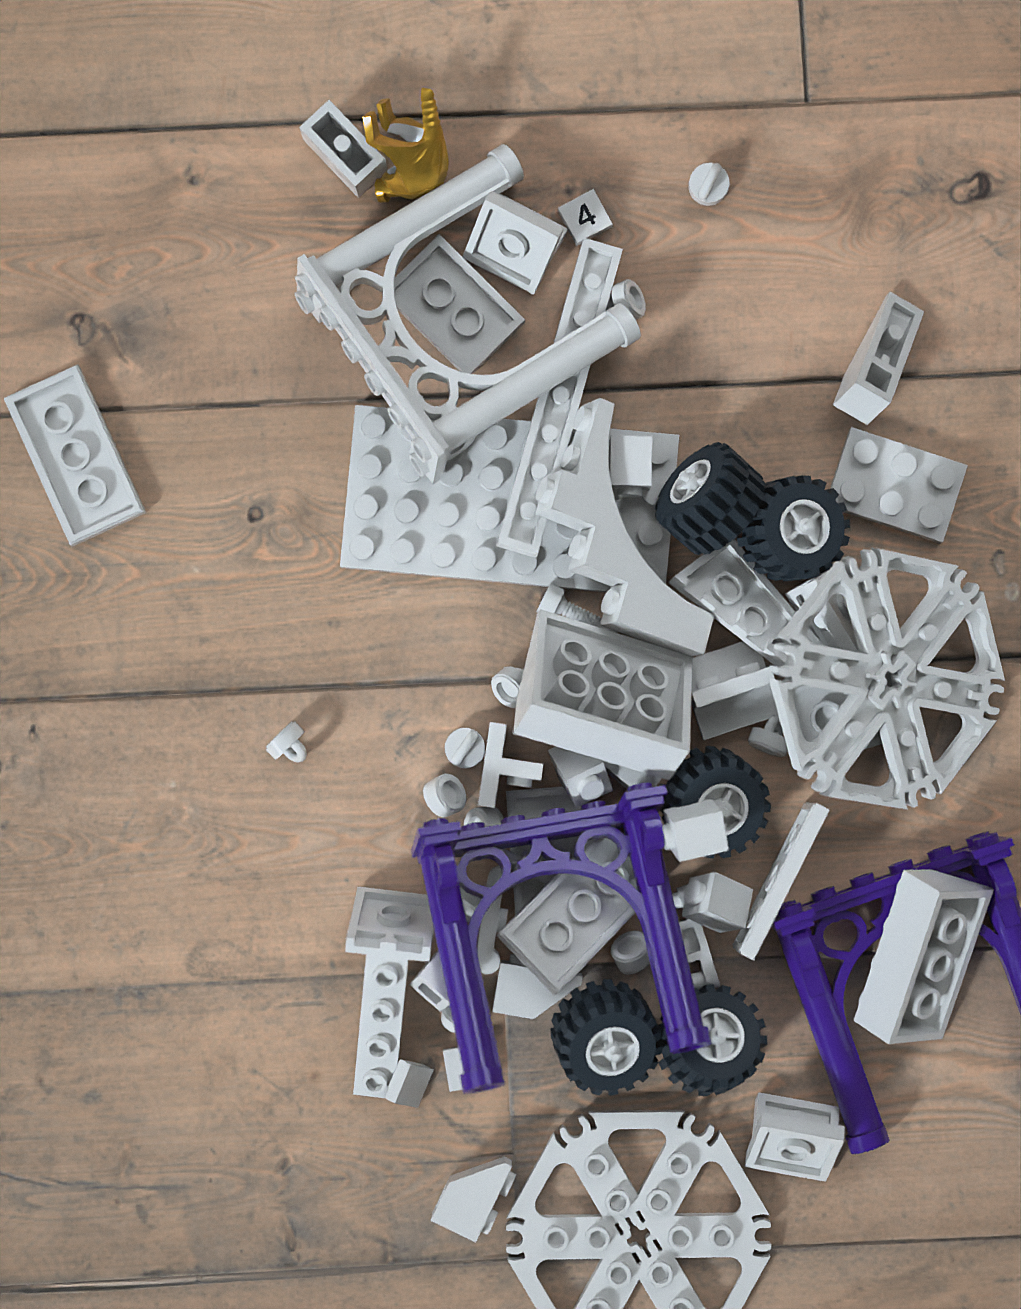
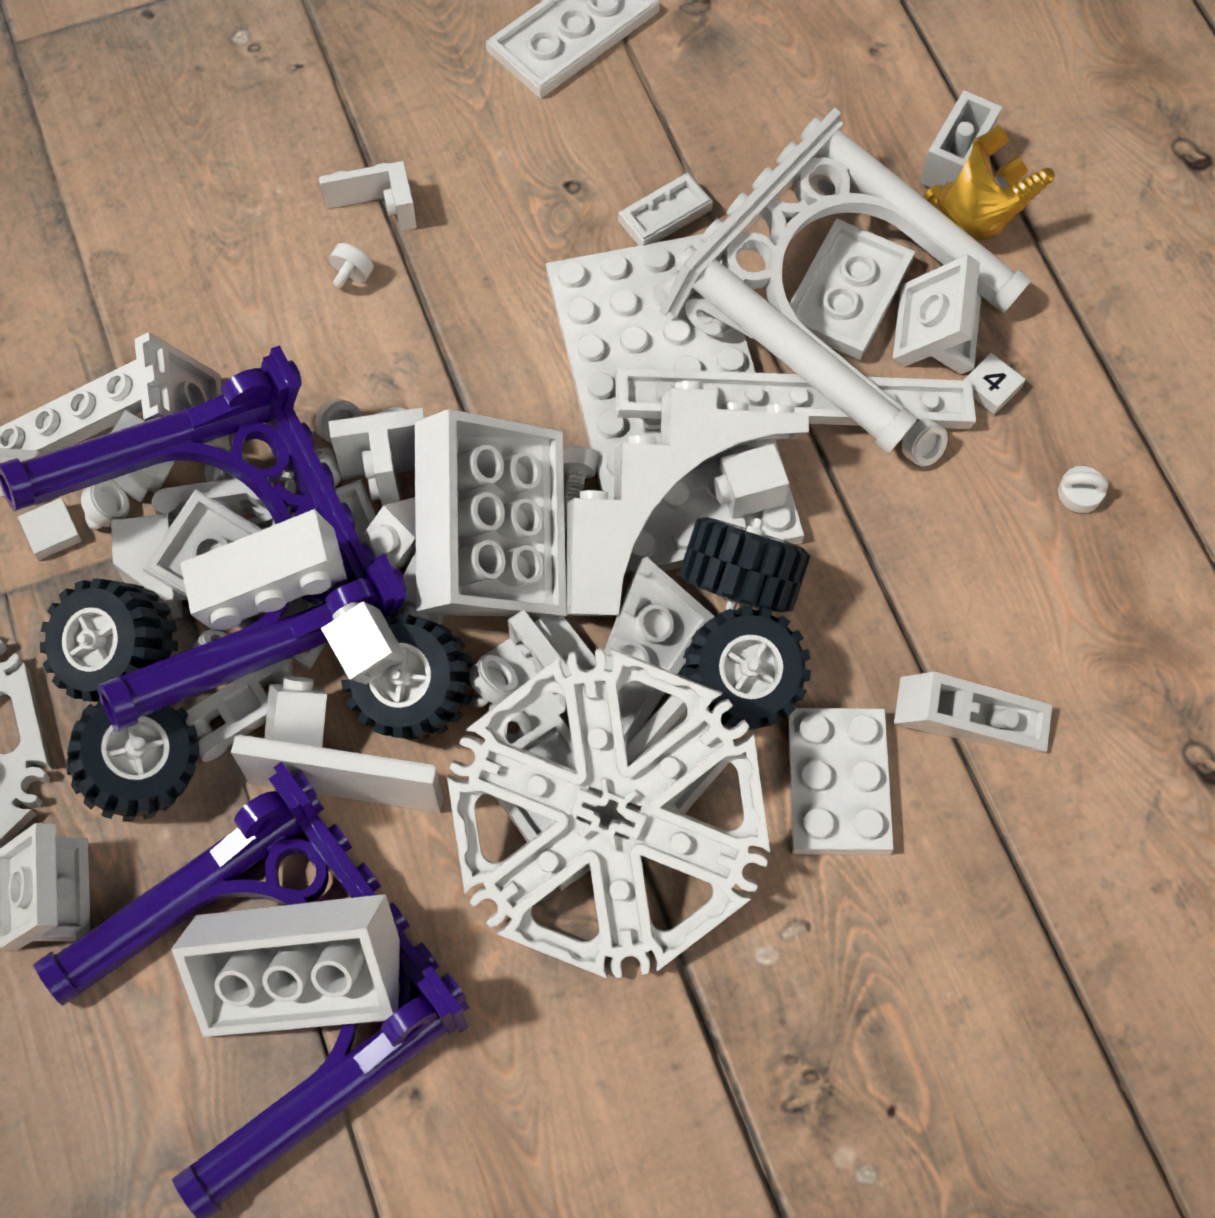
camera: 70 degrees right, 20 degrees down
none -> white brick [180,509,347,631]
none -> white bracket [319,161,417,231]
none -> white tile [469,655,518,708]
none -> white plate [618,172,713,246]

